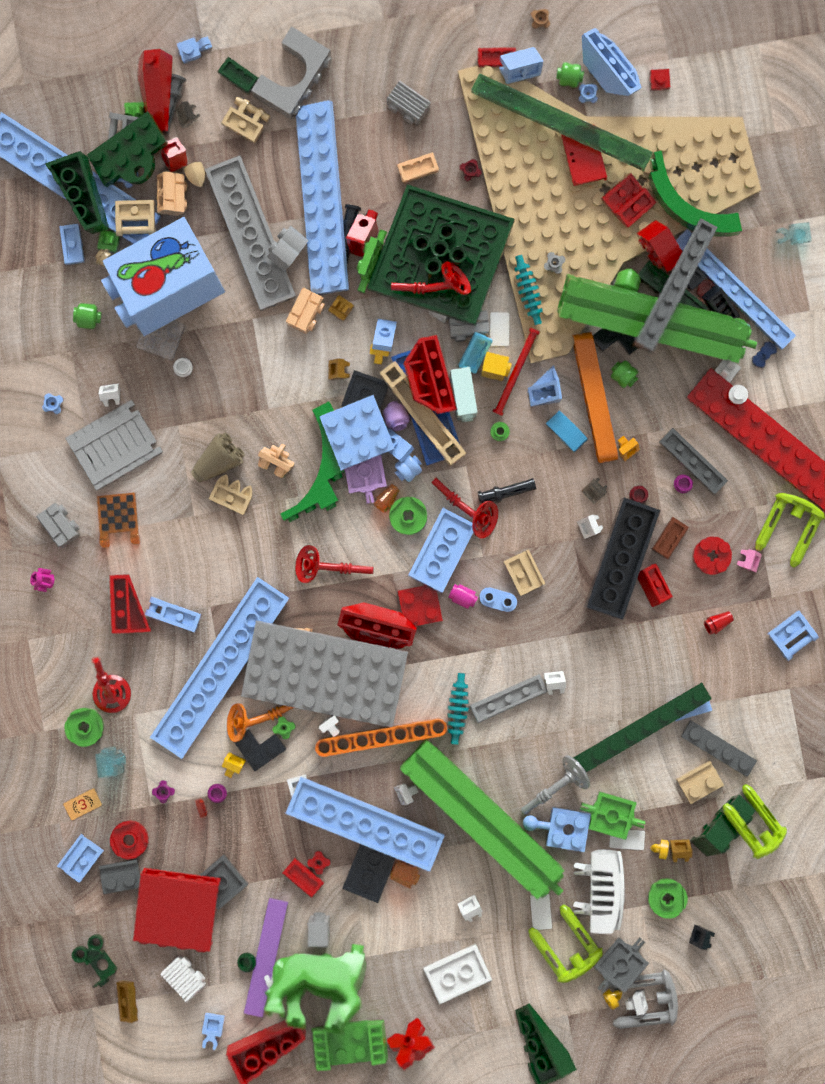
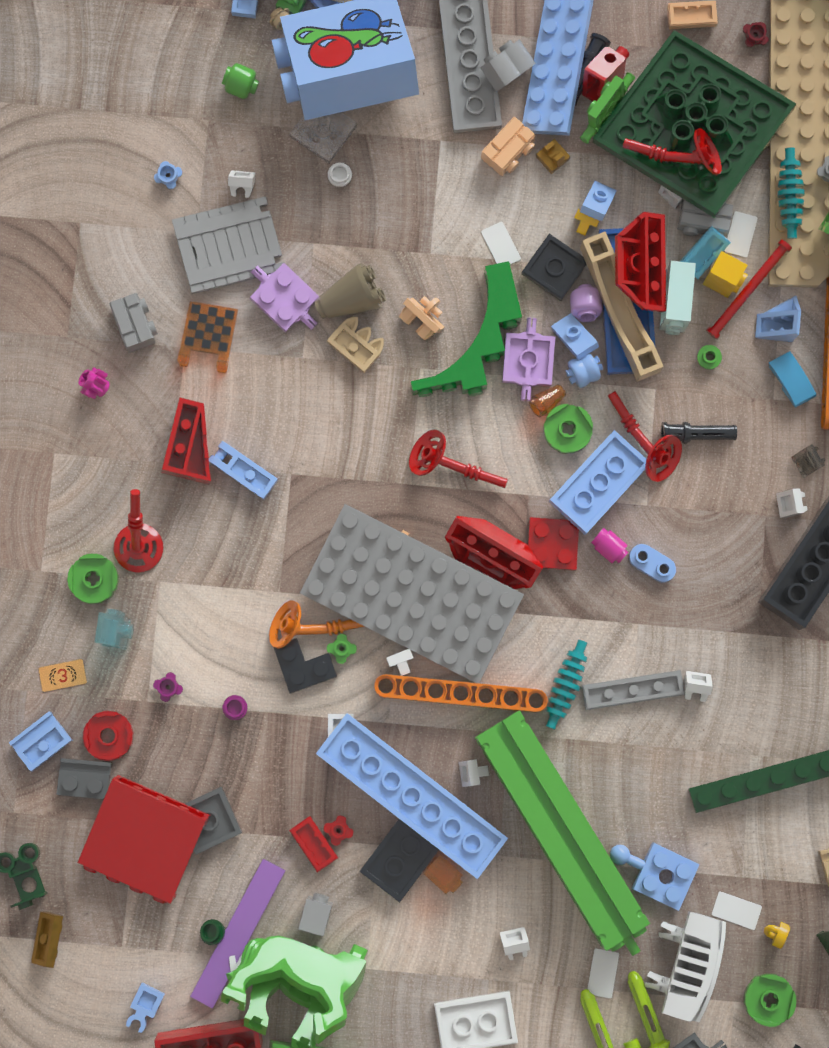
camera: 15 degrees right, 5 degrees down
light blue plate [150,577,290,759] -> none
white brick [161,955,206,1002] -> none
clear red tile [195,798,208,818] -> none
yellow tile [222,752,246,778] -> none
light blue plate [320,395,395,471] -> none
pearl gold tile [328,358,350,380] -> none
tan plate [504,549,545,596] -> none
light grey dish [521,756,590,814] -> none
bright green plate [580,791,645,840] -> none
pearl gold tile [670,839,692,862] -> none
none -> lavender plate [250,263,319,332]
none -> white sticker [481,222,521,264]

